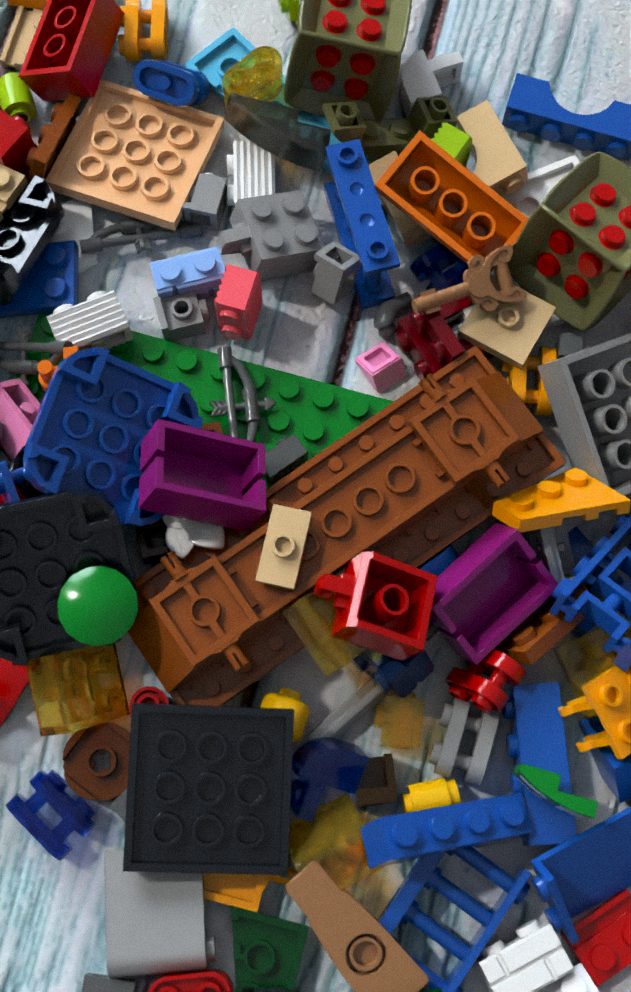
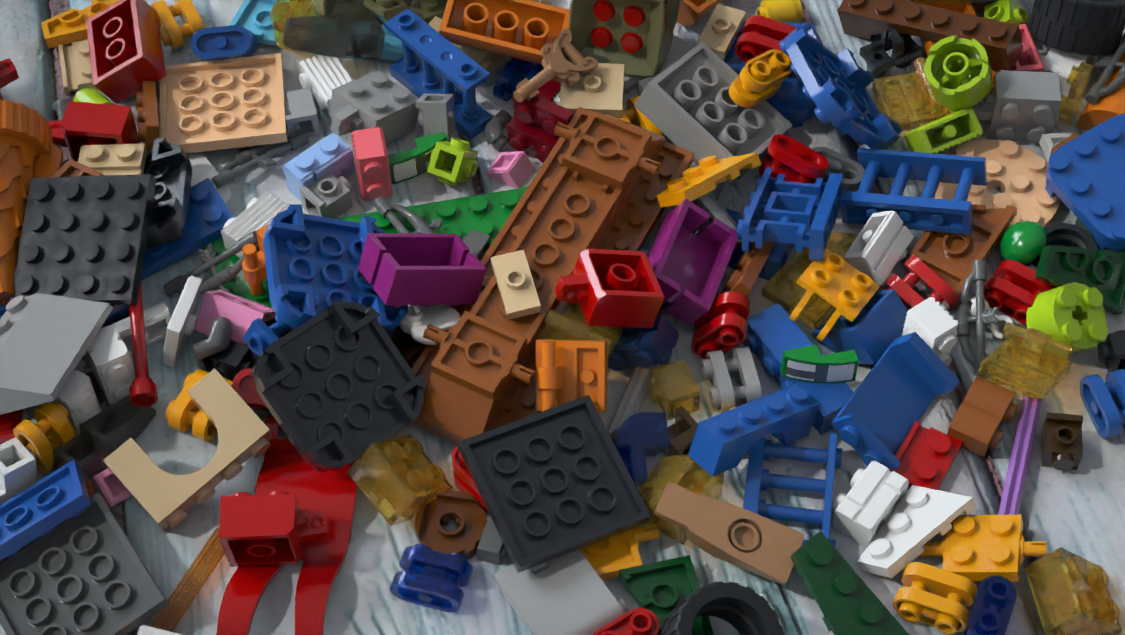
camera: 25 degrees left, 20 degrees down
green dish [57,566,138,646] -> none
none -> slope [388,132,447,185]
none -> lime brick [427,137,479,186]
none -> orange plate [536,339,608,412]

